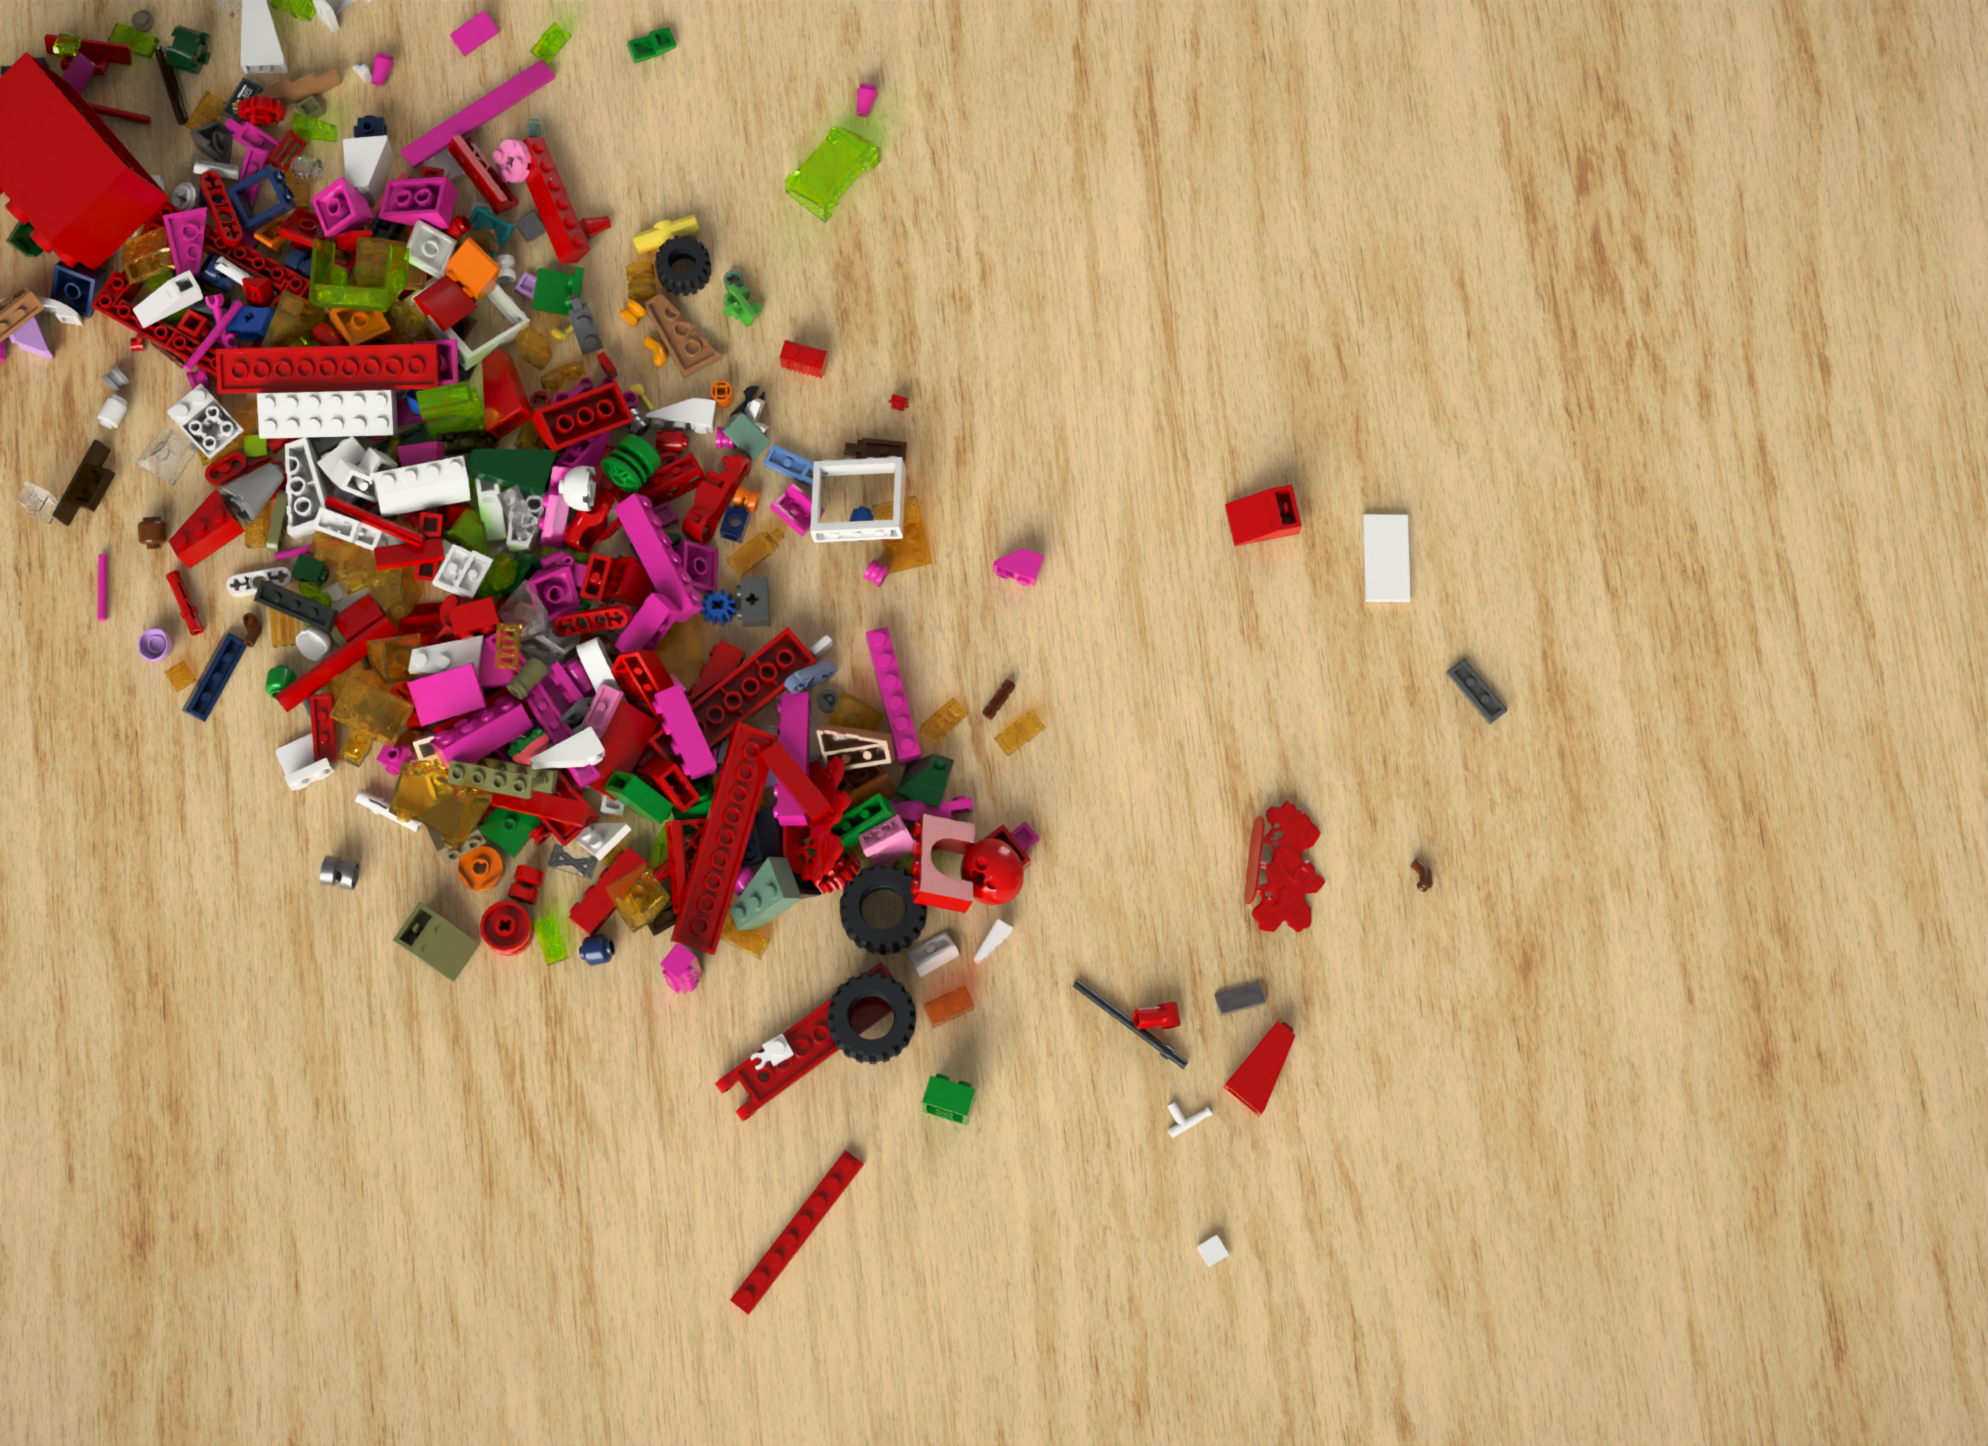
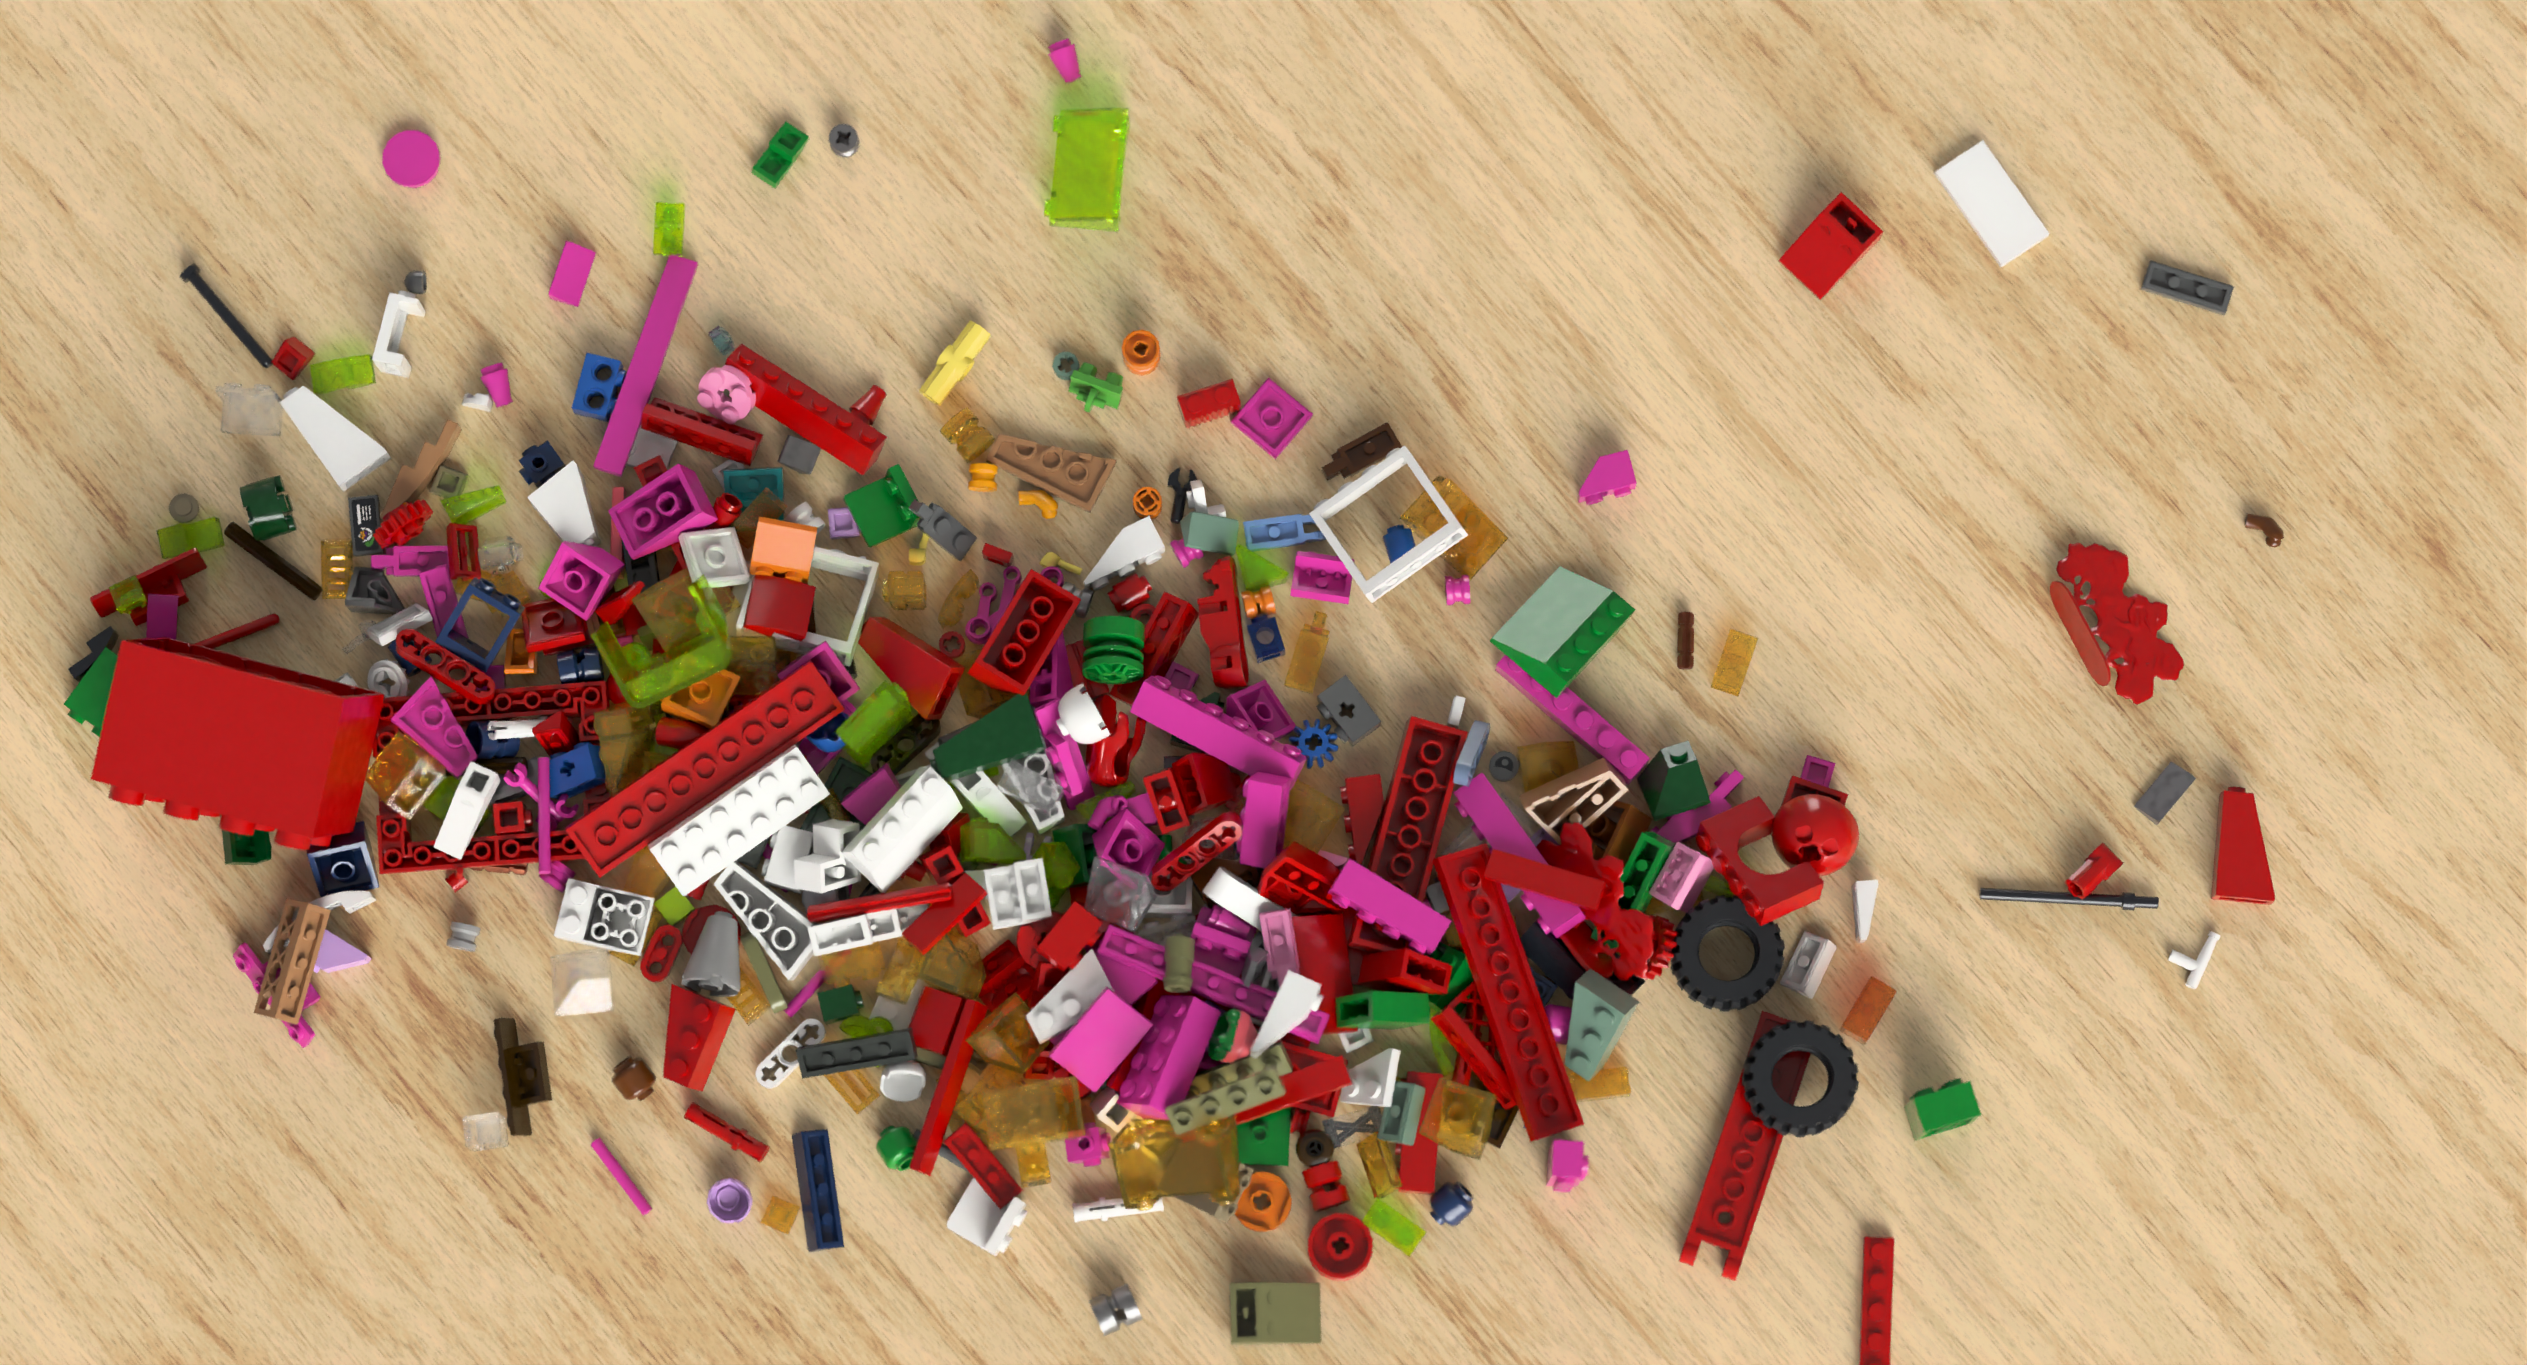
camera: 30 degrees left, 5 degrees up
white brick [97,395,128,429] -> none
reddish brown arm [243,613,262,647] -> none
clear yellow slope [495,623,522,670] -> none
black tyre [655,235,711,296] -> none
white plate [750,1034,794,1070] -> none
red plate [888,394,909,411] -> none
clear yellow slope [919,698,969,746] -> none
white tile [1197,1235,1229,1267] -> none
none -> blue brick [572,353,626,422]
none -> flat silver wheel [829,124,859,157]
none -> orange wheel [1122,330,1161,375]
none -> dark pink tile [1231,377,1313,460]
none -> clear neon green slope [1235,543,1289,591]
none -> dark brown head [1296,1129,1334,1167]
none -> clear yellow plate [1356,1132,1402,1199]
none -> sand green slope [1377,1081,1425,1146]
none -> slope [1490,566,1636,698]

